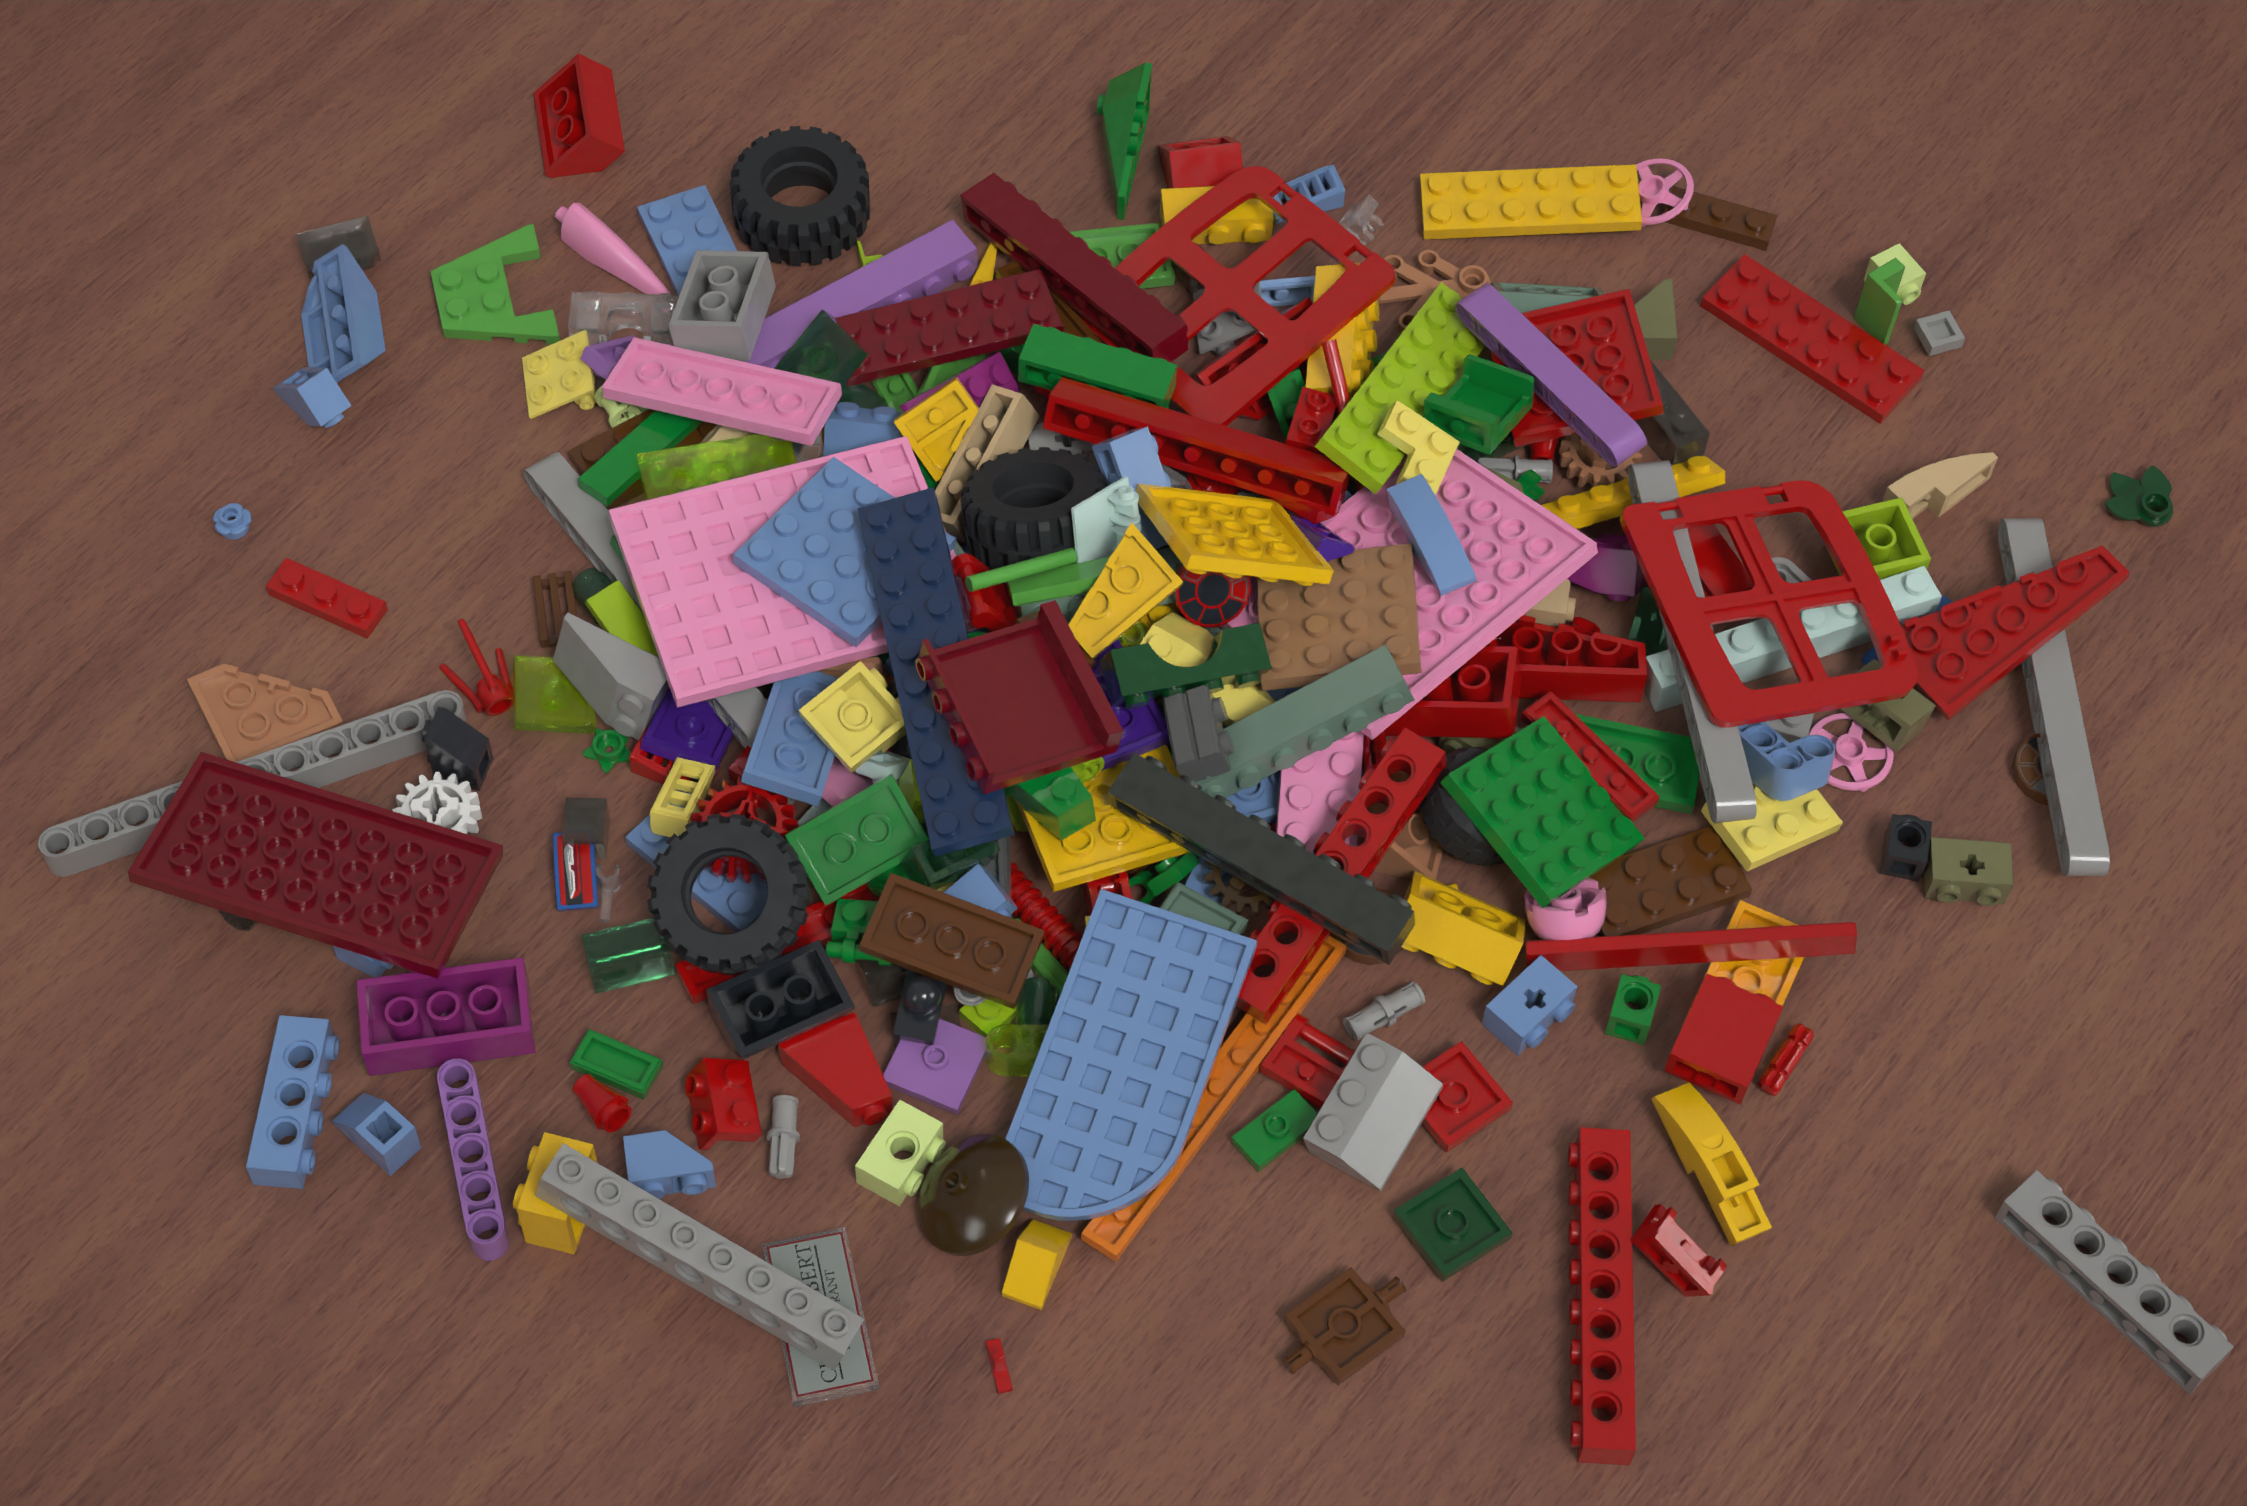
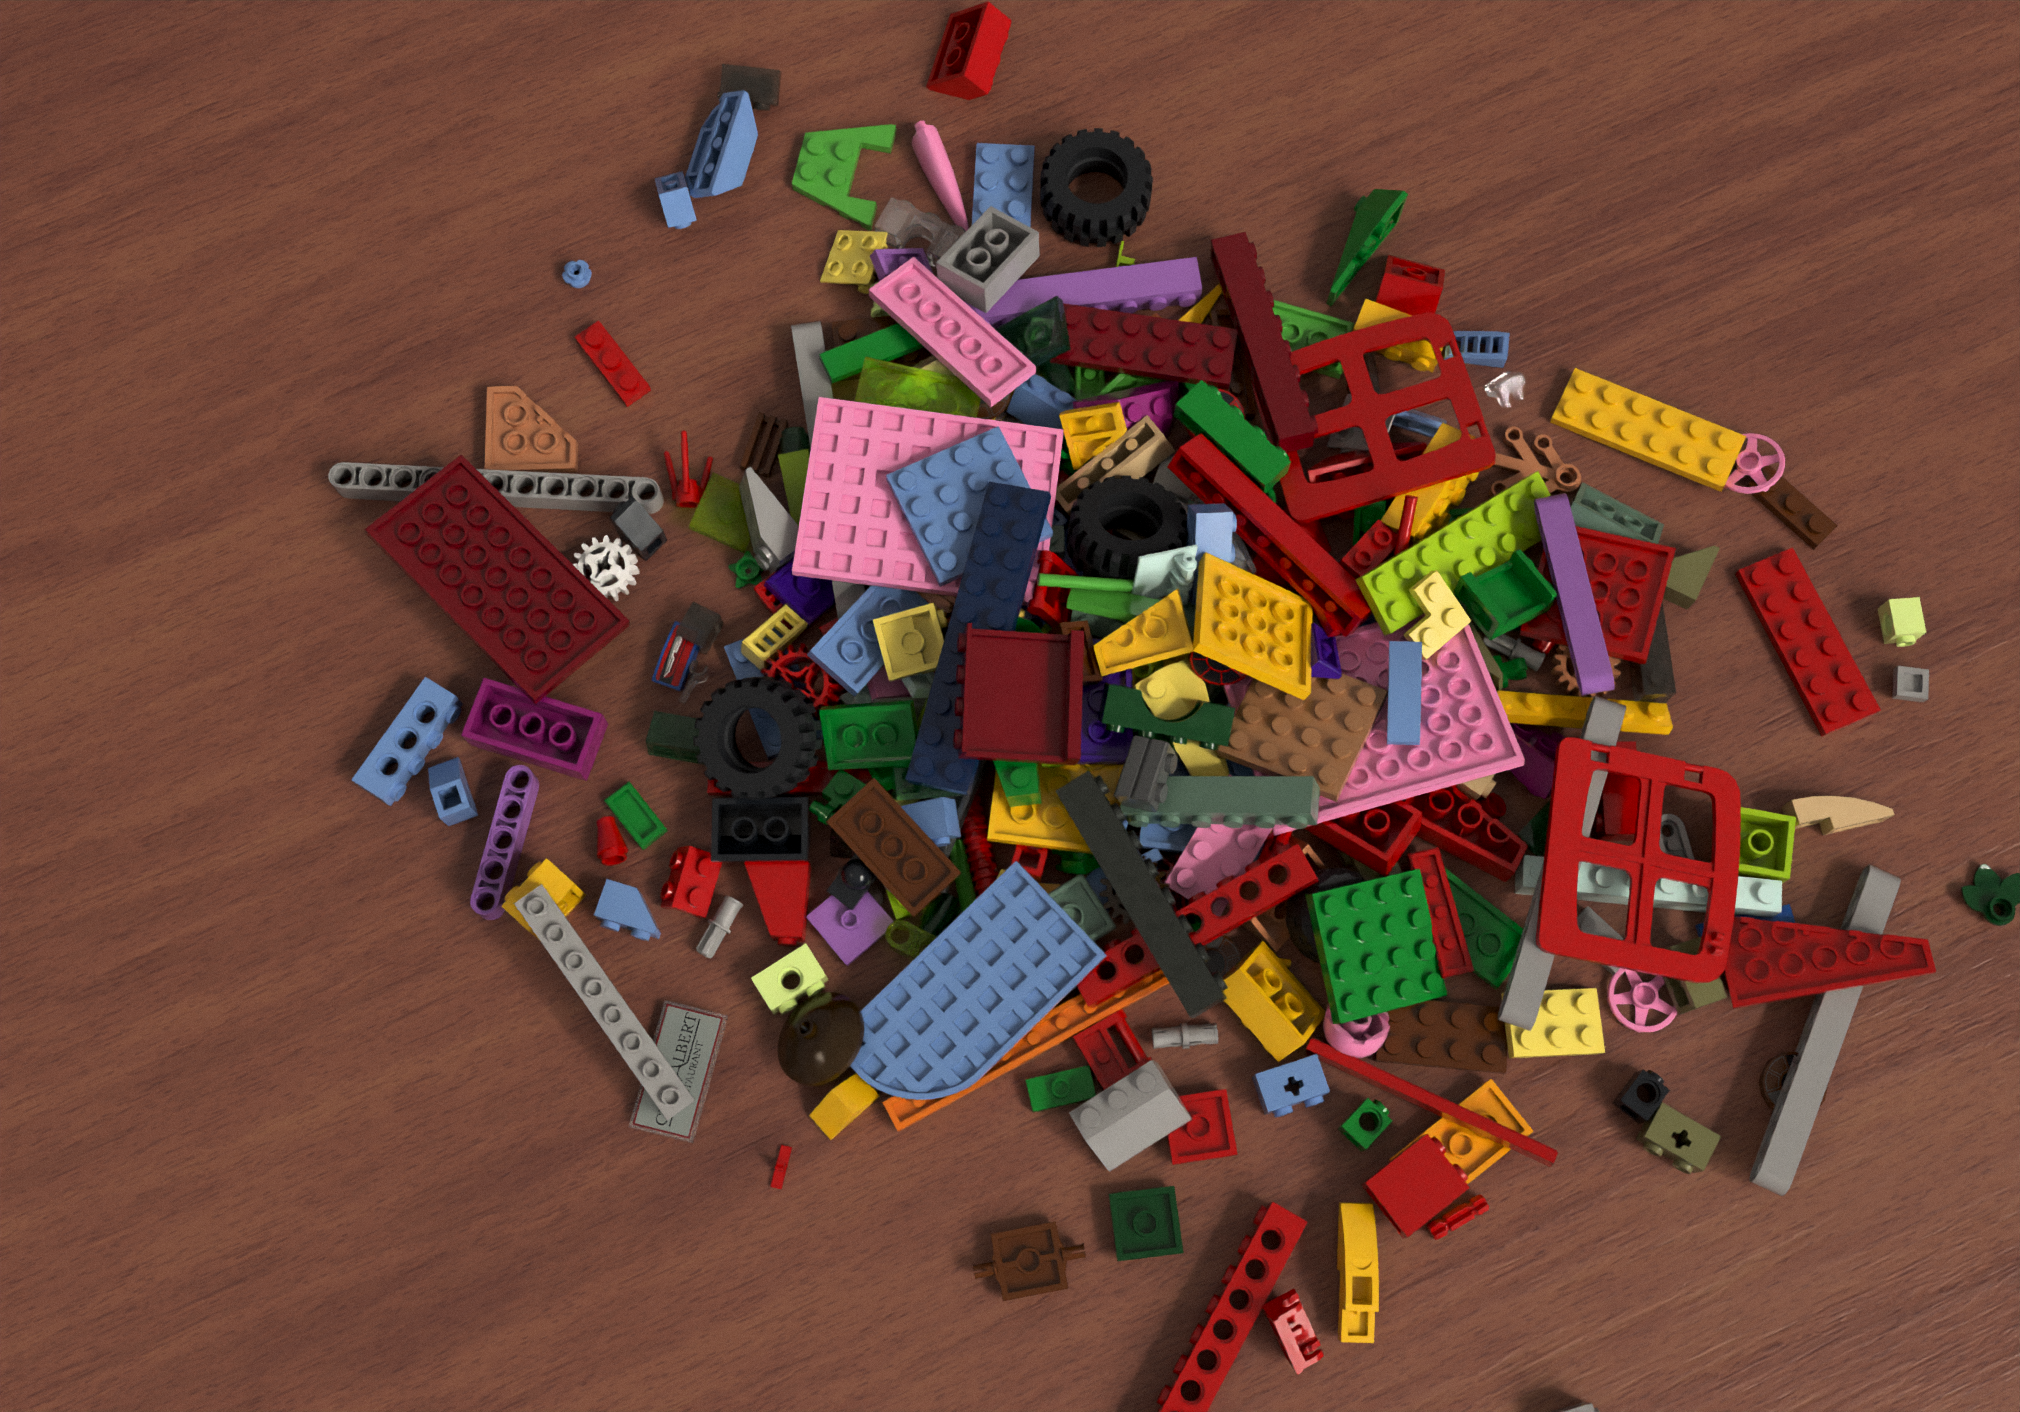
camera: 30 degrees right, 15 degrees up
medium blue beam [1738,722,1836,801] -> none
bright green panel [1854,257,1905,345] -> none

